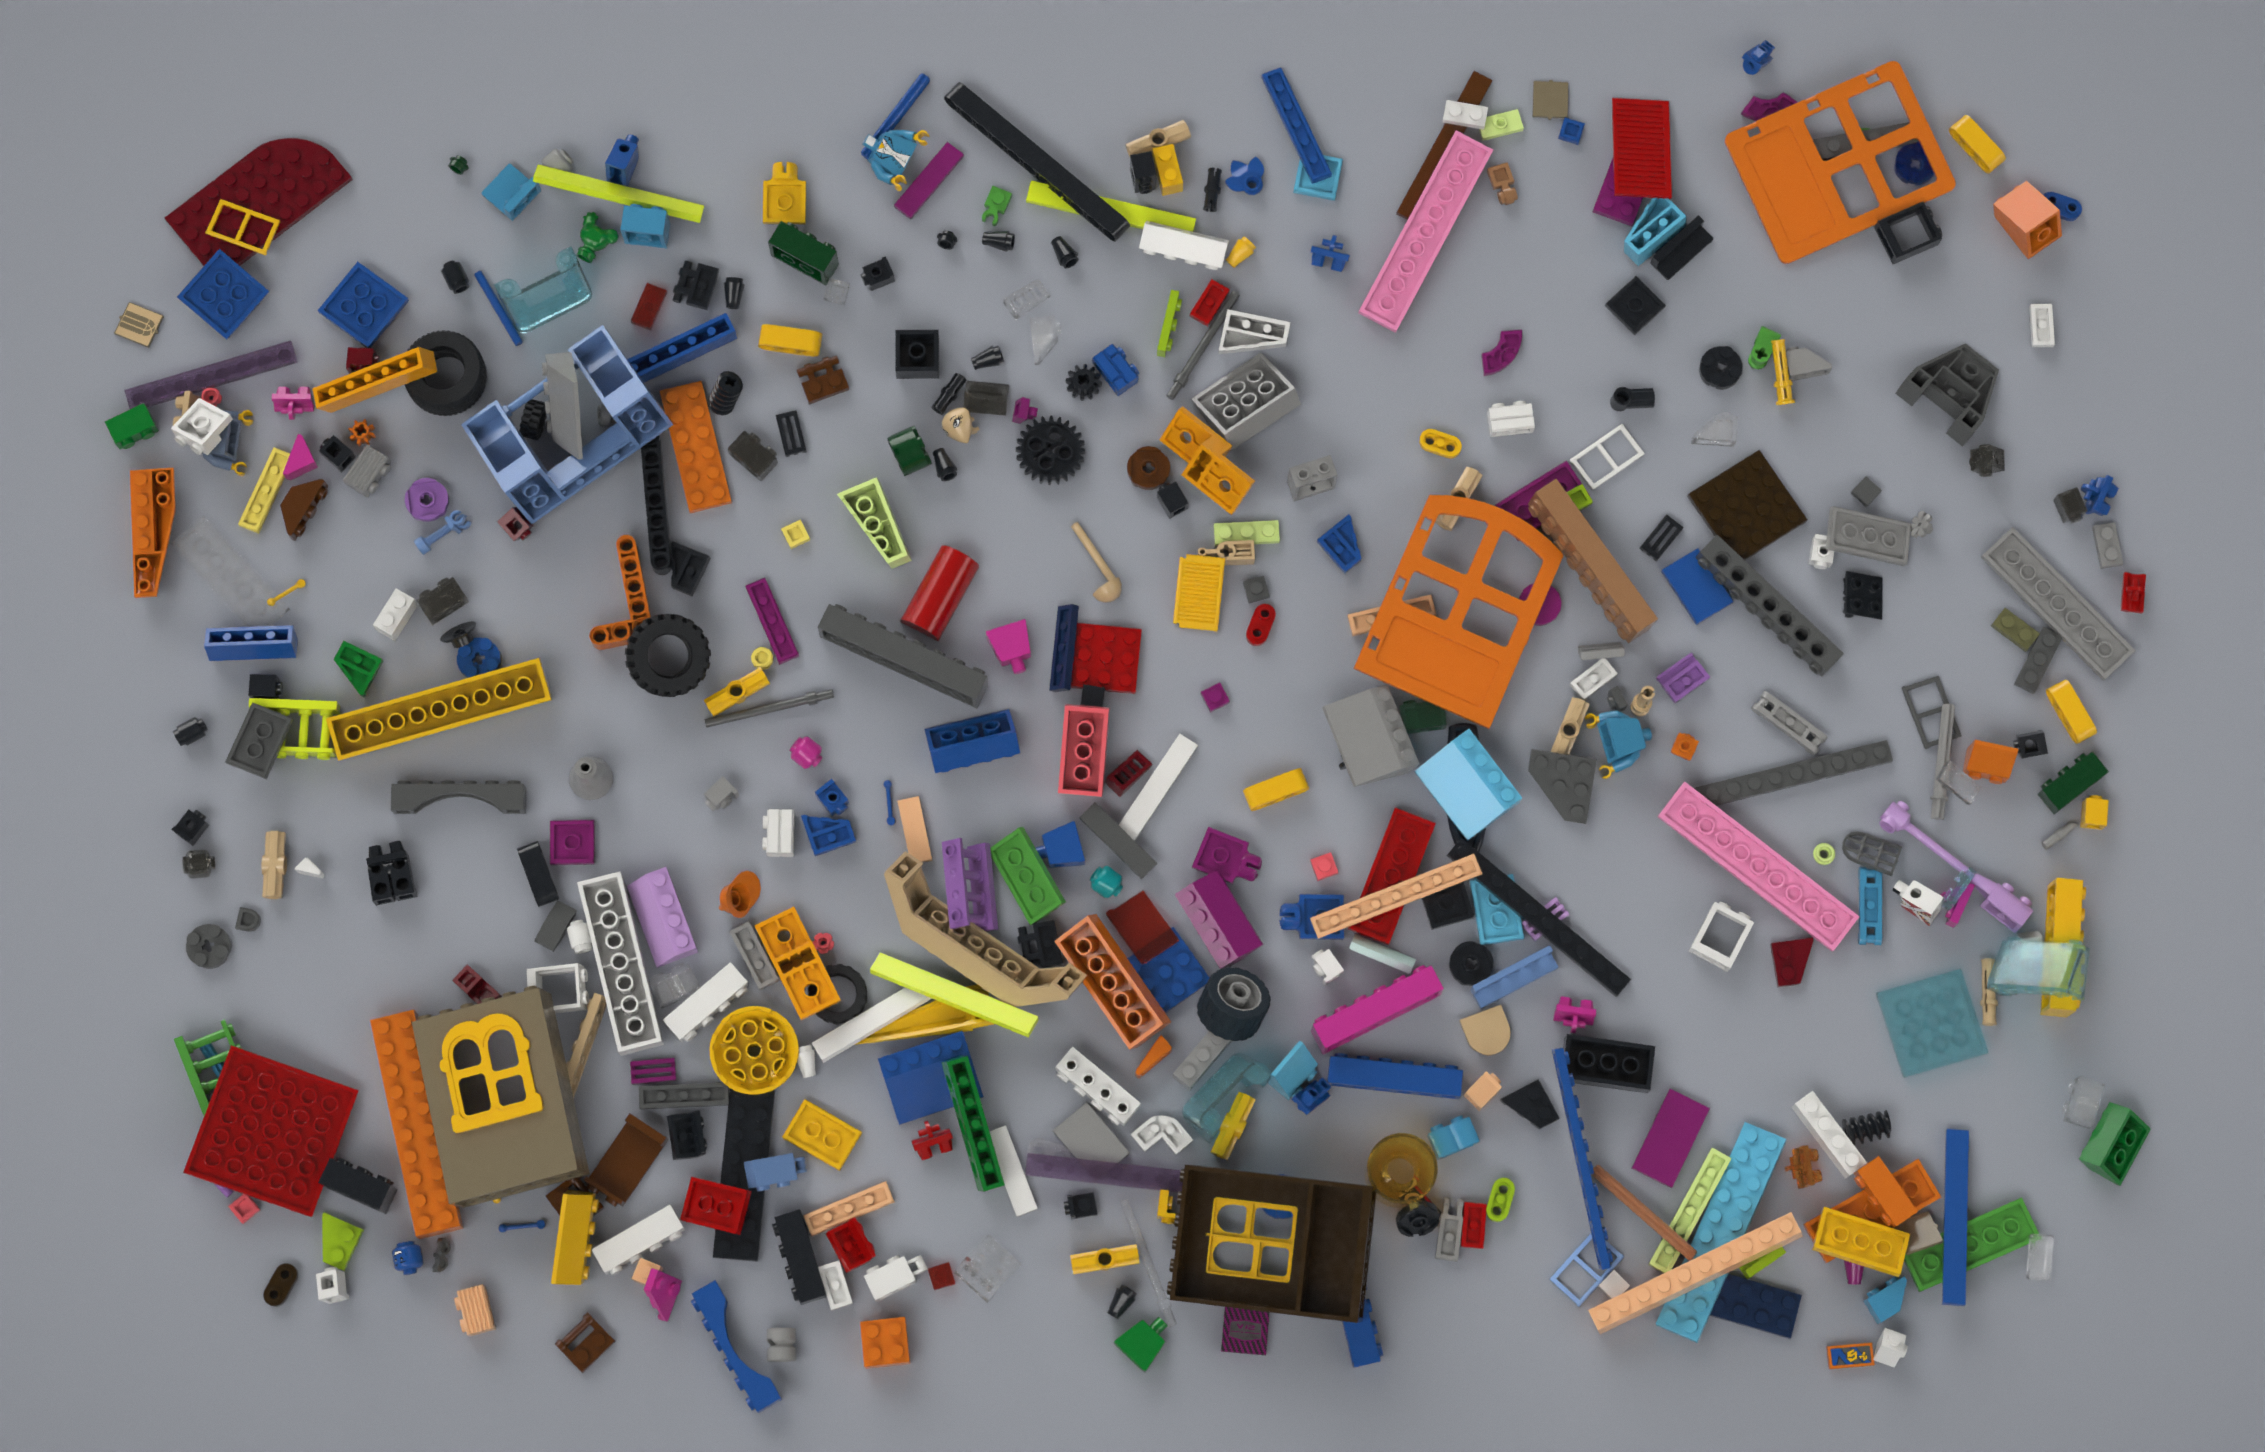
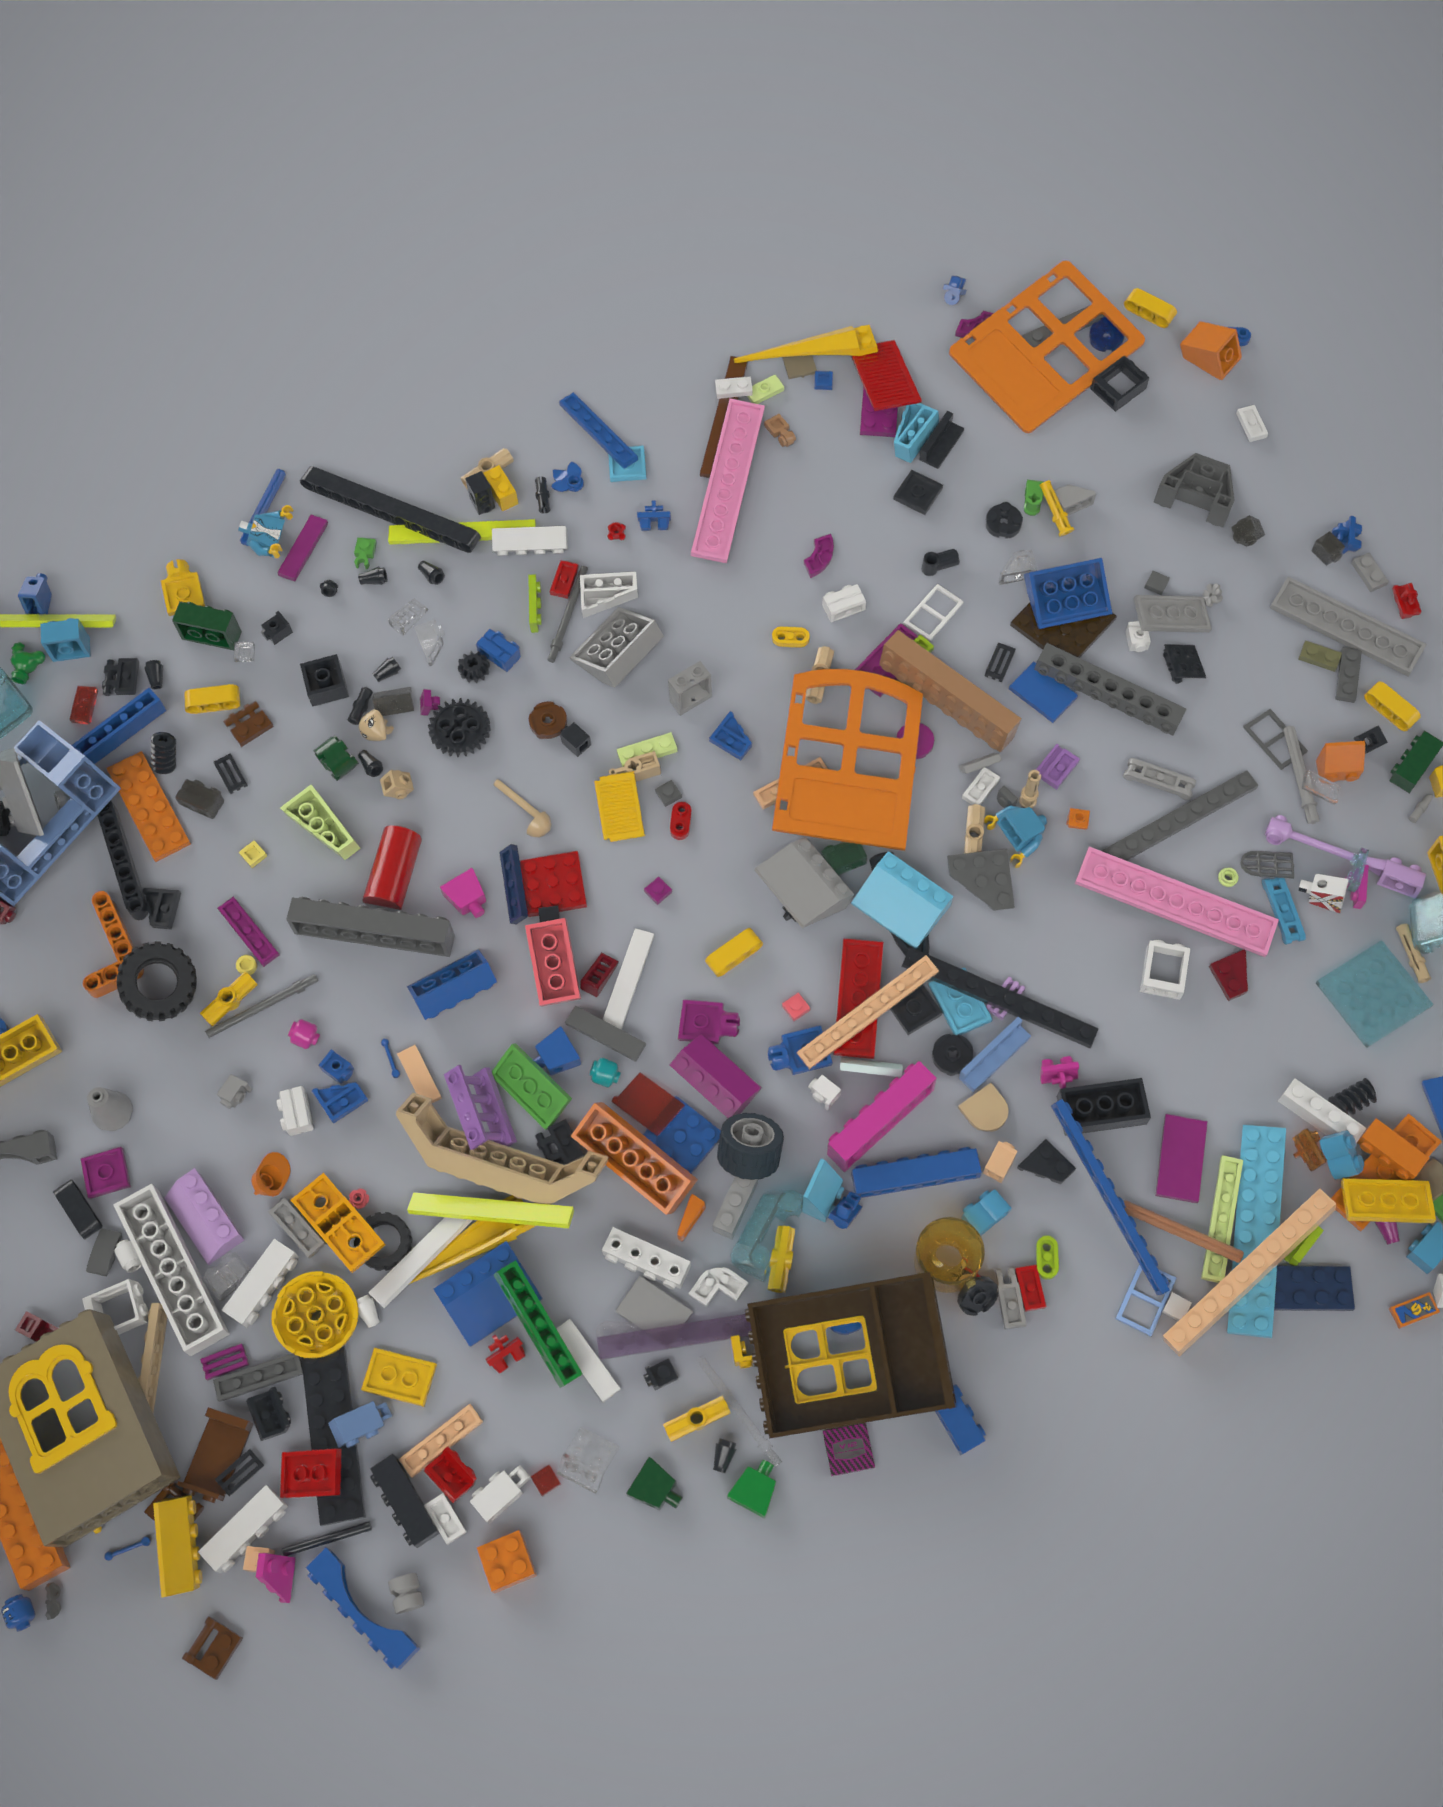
camera: 10 degrees left, 10 degrees down
light nougat brick [454,1284,496,1337] -> none
light orange bracket [1159,406,1255,515] -> none
yellow cone [1225,236,1256,268] -> none
none -> black tile [215,1449,264,1497]
none -> black bar [282,1521,372,1556]
none -> tan brick [380,770,414,799]
none -> red plate [607,522,626,540]
none -> dark green torso [626,1457,683,1510]
none -> yellow plate [734,324,878,363]
none -> blue slope [1024,558,1112,629]
none -> dark azure brick [1319,1130,1364,1180]

